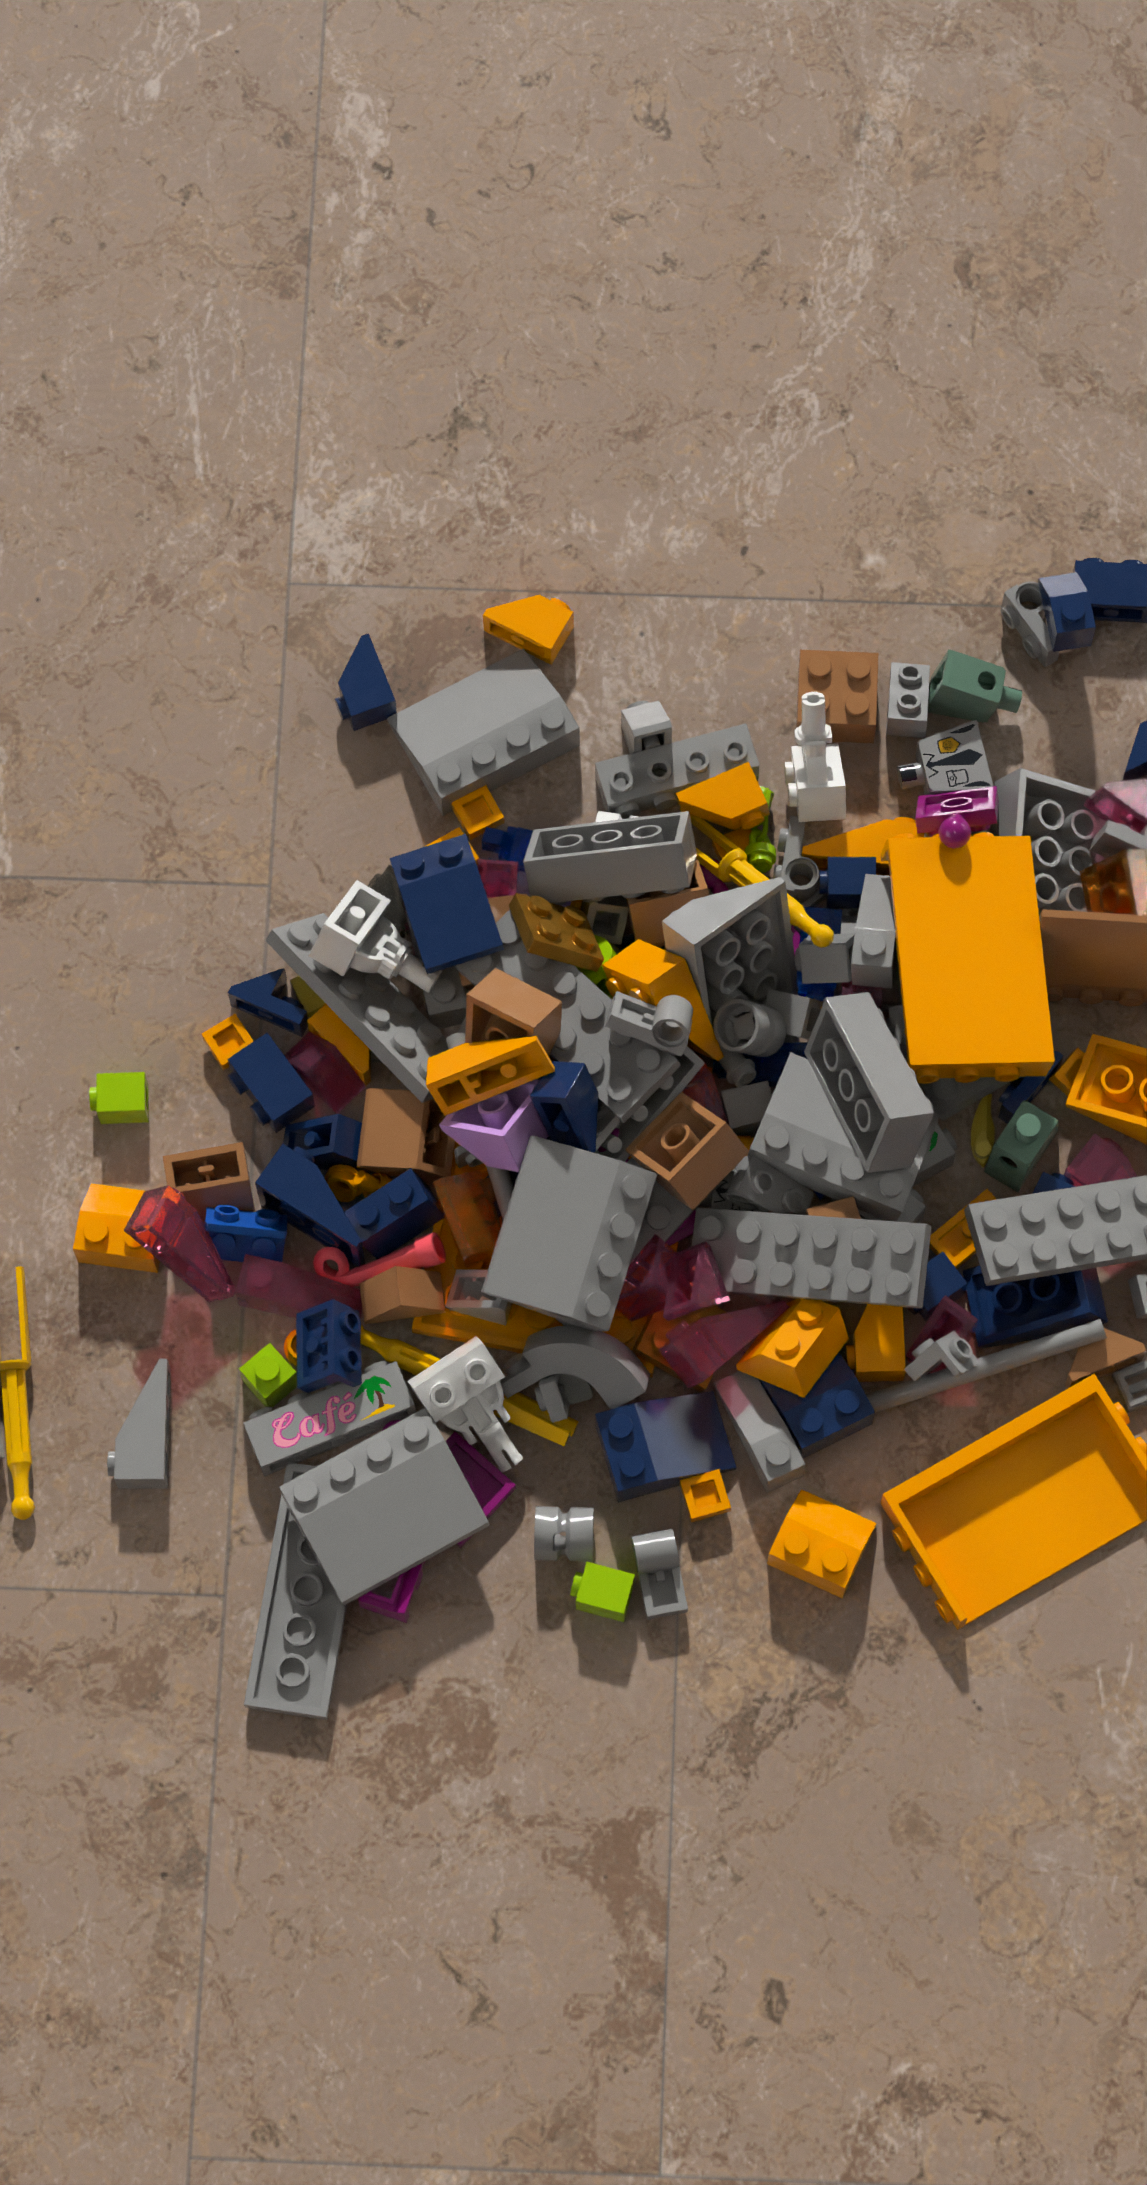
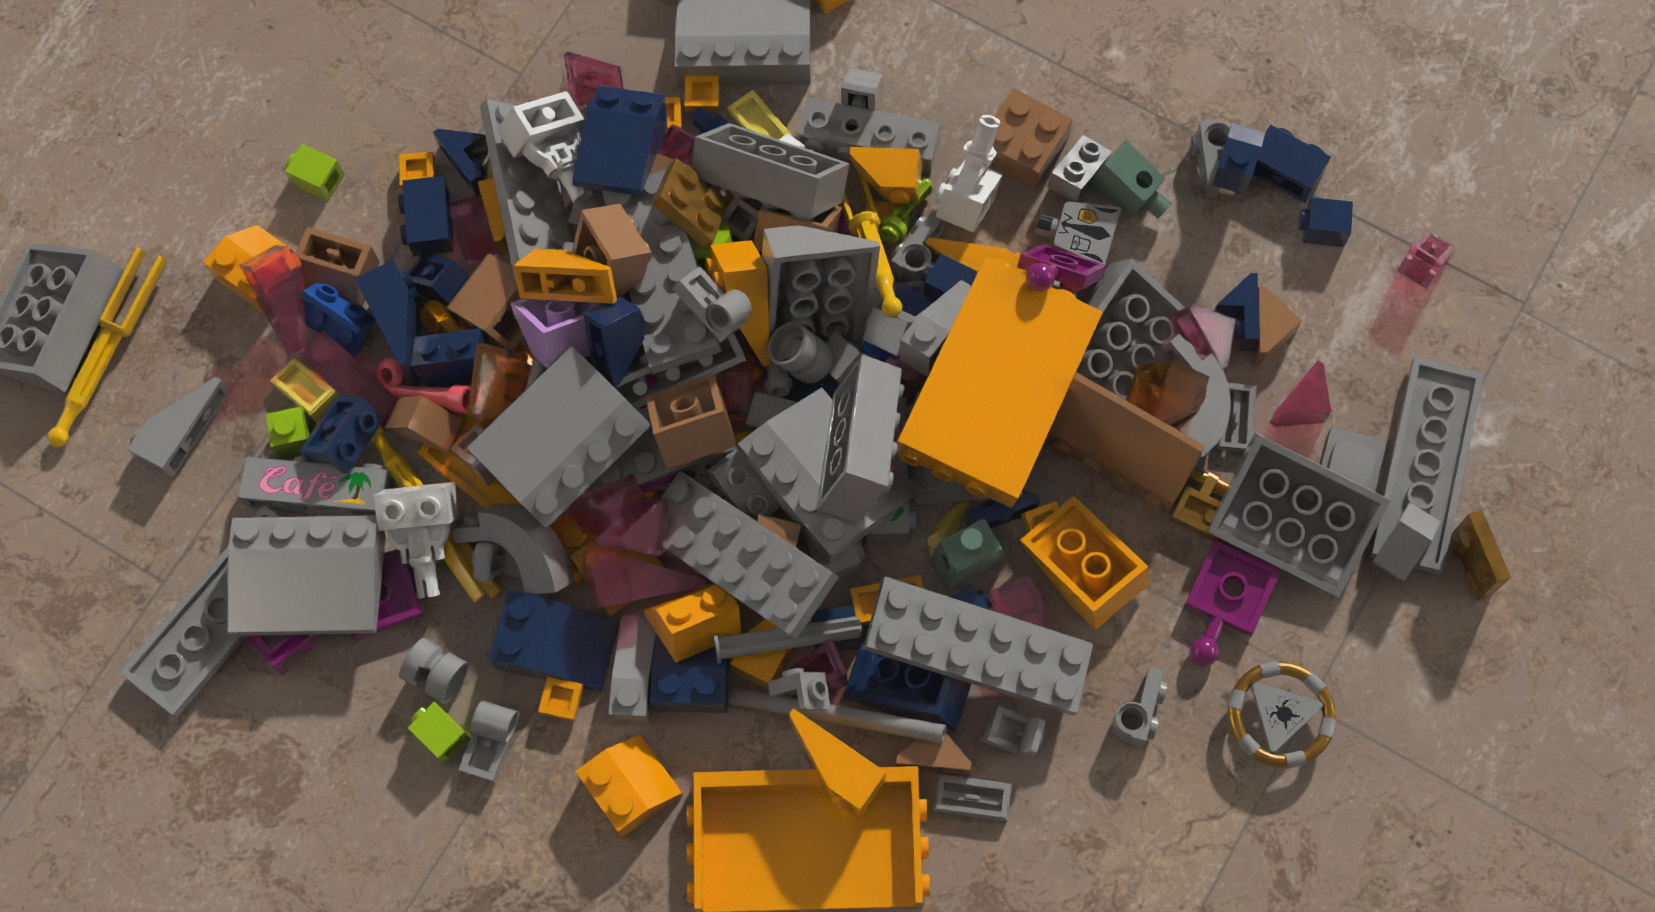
camera: 30 degrees right, 0 degrees up
none -> light yellow tile [270,357,340,422]
none -> clear pink slope [563,51,624,106]
none -> light grey axle [713,616,862,664]
none -> light yellow tile [726,90,793,140]
none -> light orange slope [789,708,886,816]

